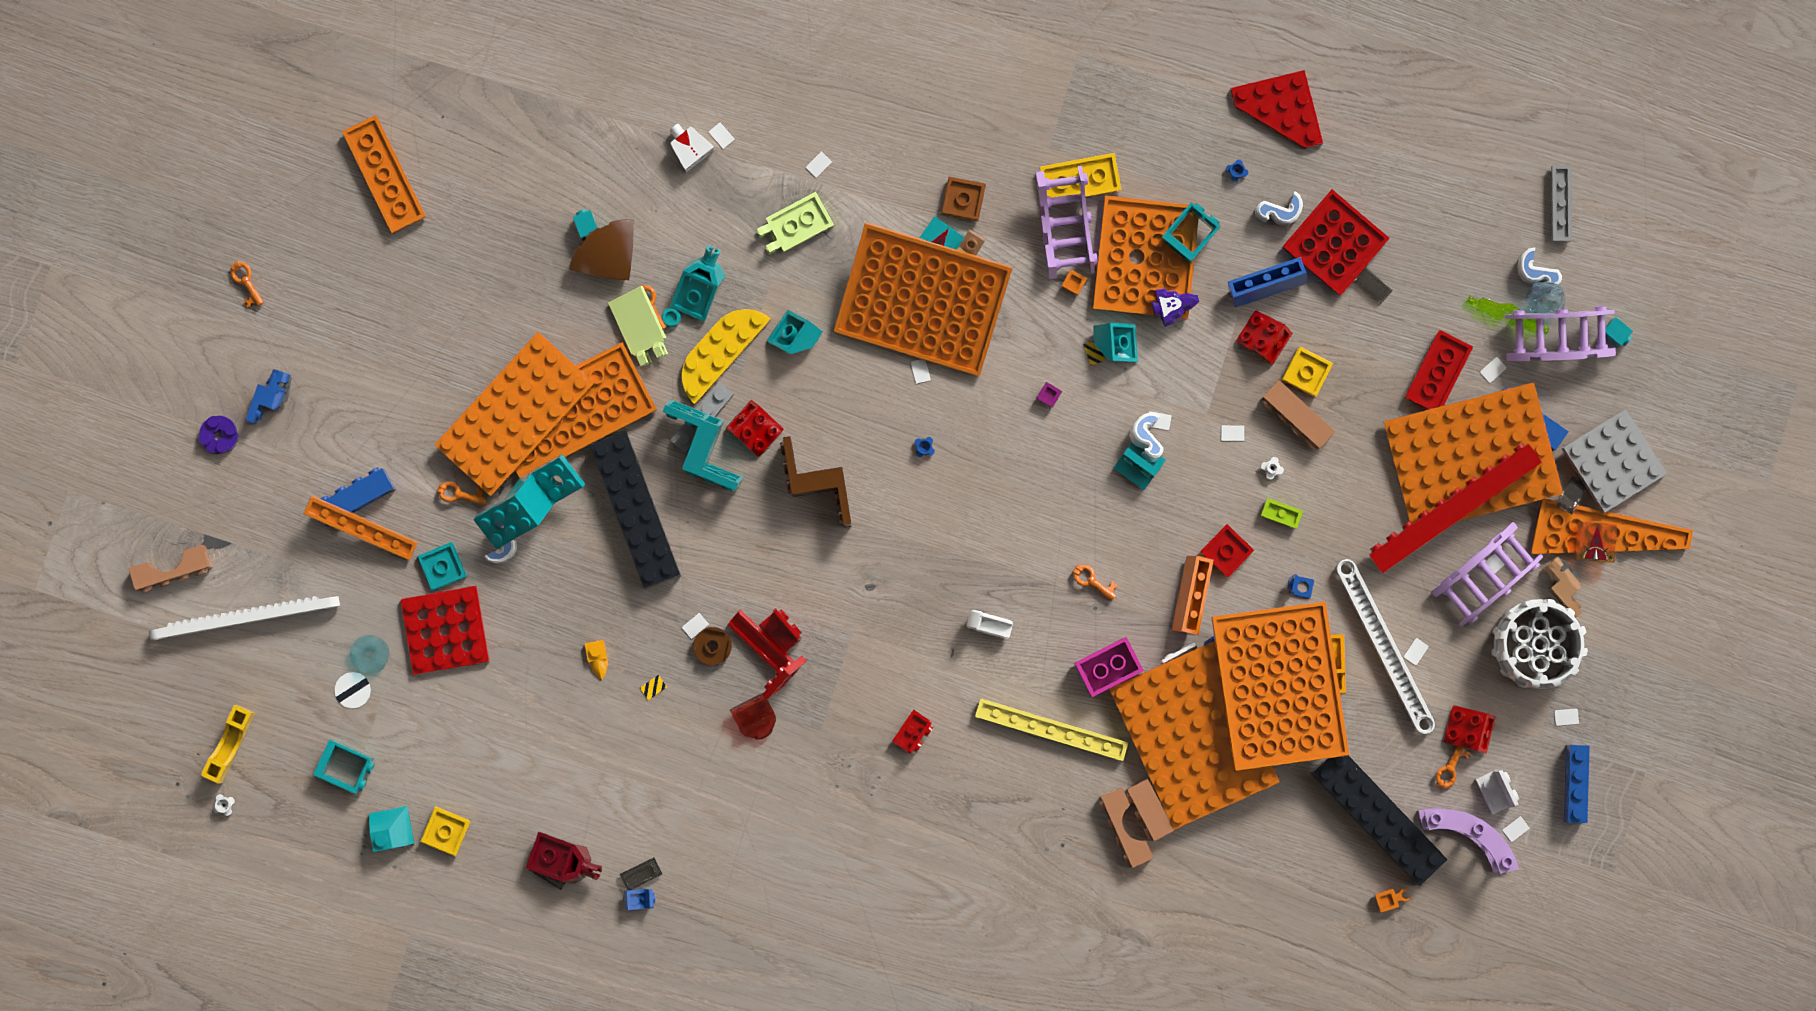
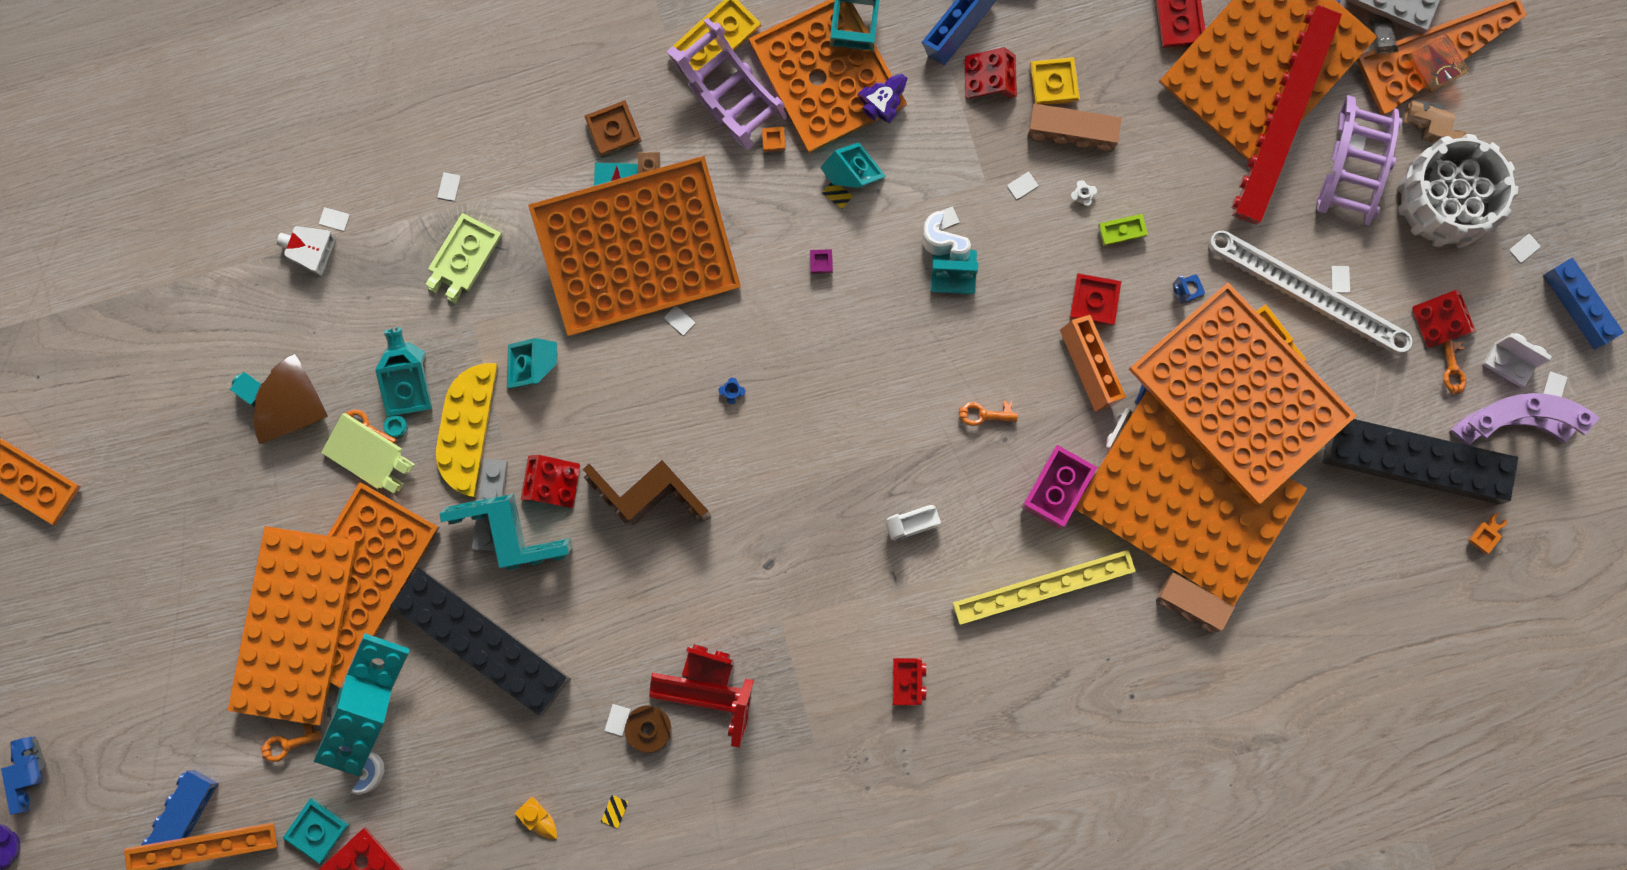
camera: 35 degrees left, 5 degrees down
clear red slope [730,692,776,740] -> none
nougat arch [1099,787,1154,868] -> none

